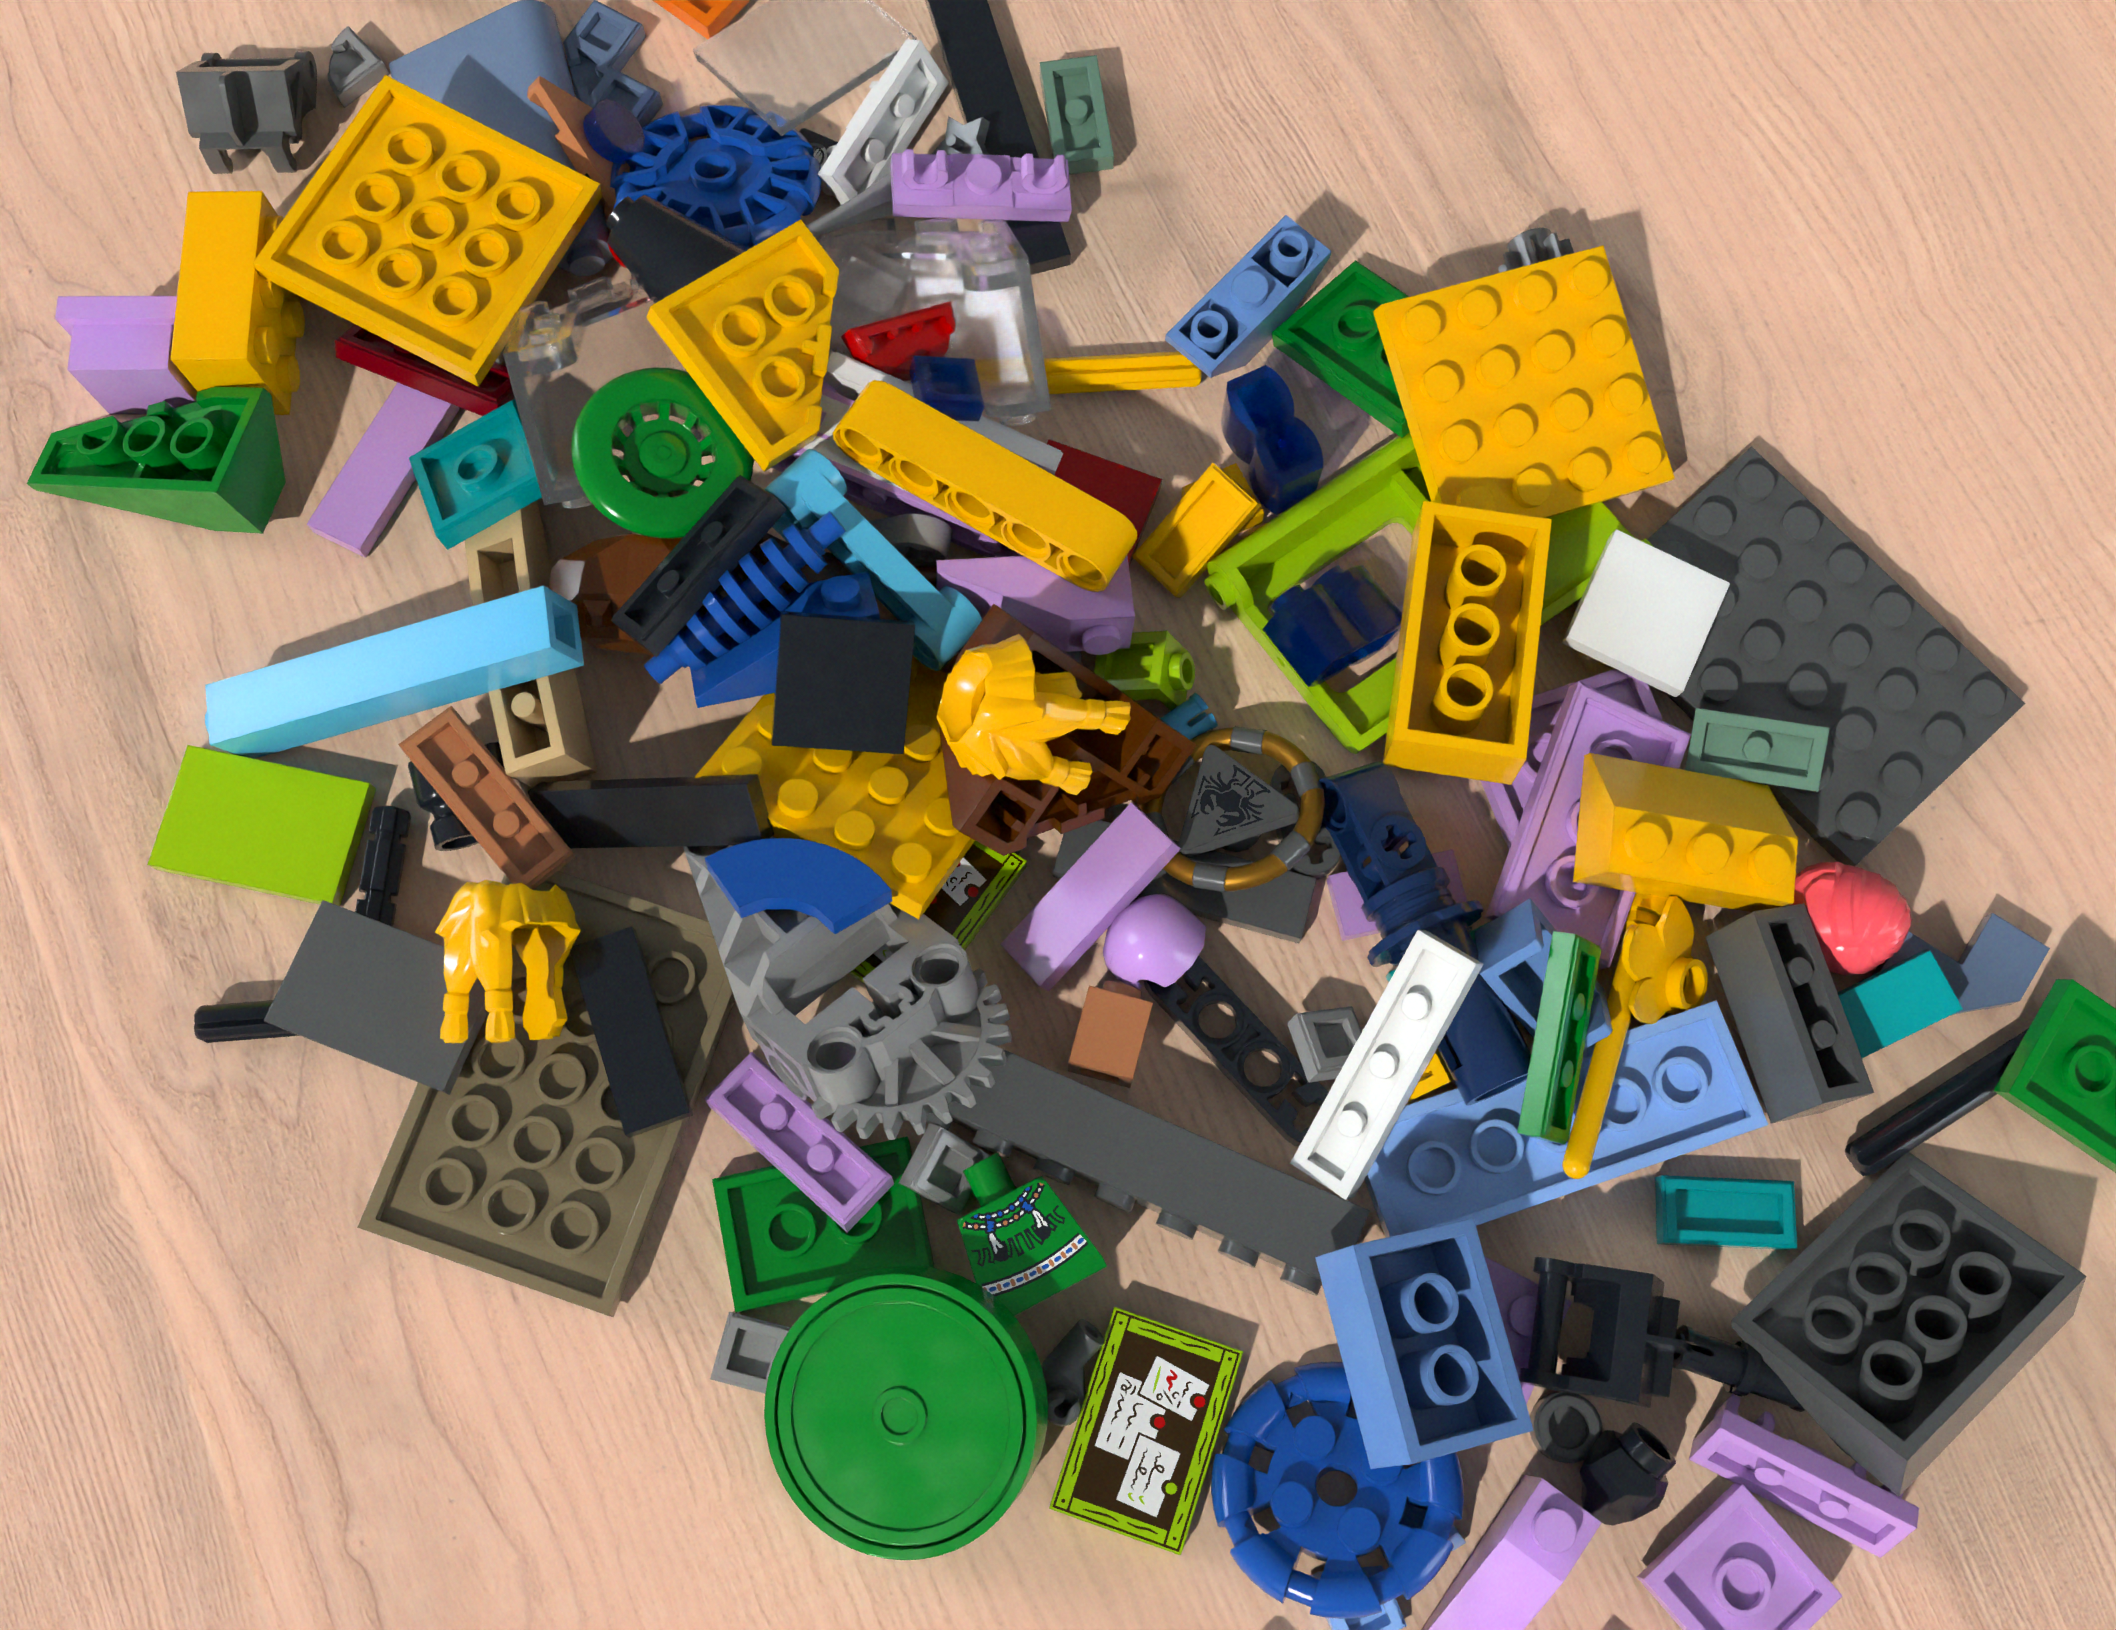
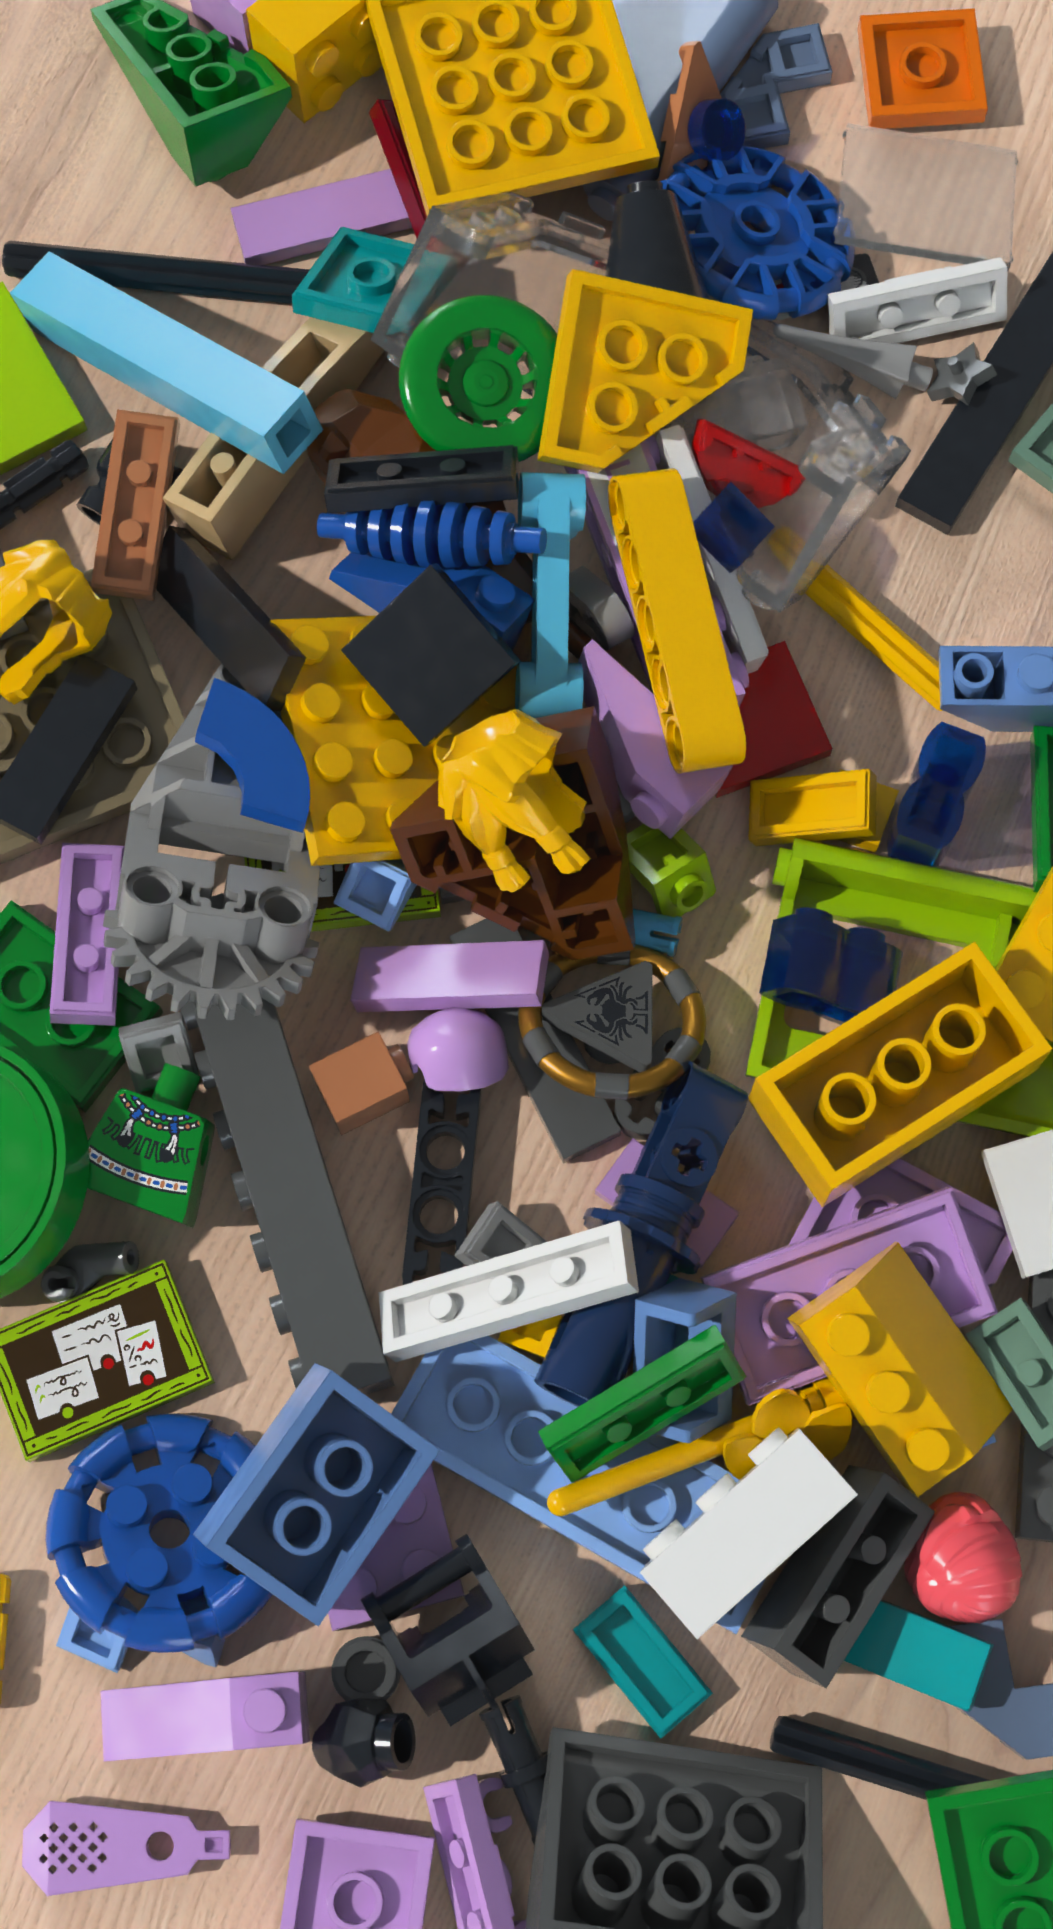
camera: 50 degrees right, 0 degrees up
lavender plate [890,149,1072,222] -> none
none -> black axle [2,241,310,304]
none -> light blue slope [333,859,417,932]
none -> white brick [640,1427,858,1639]

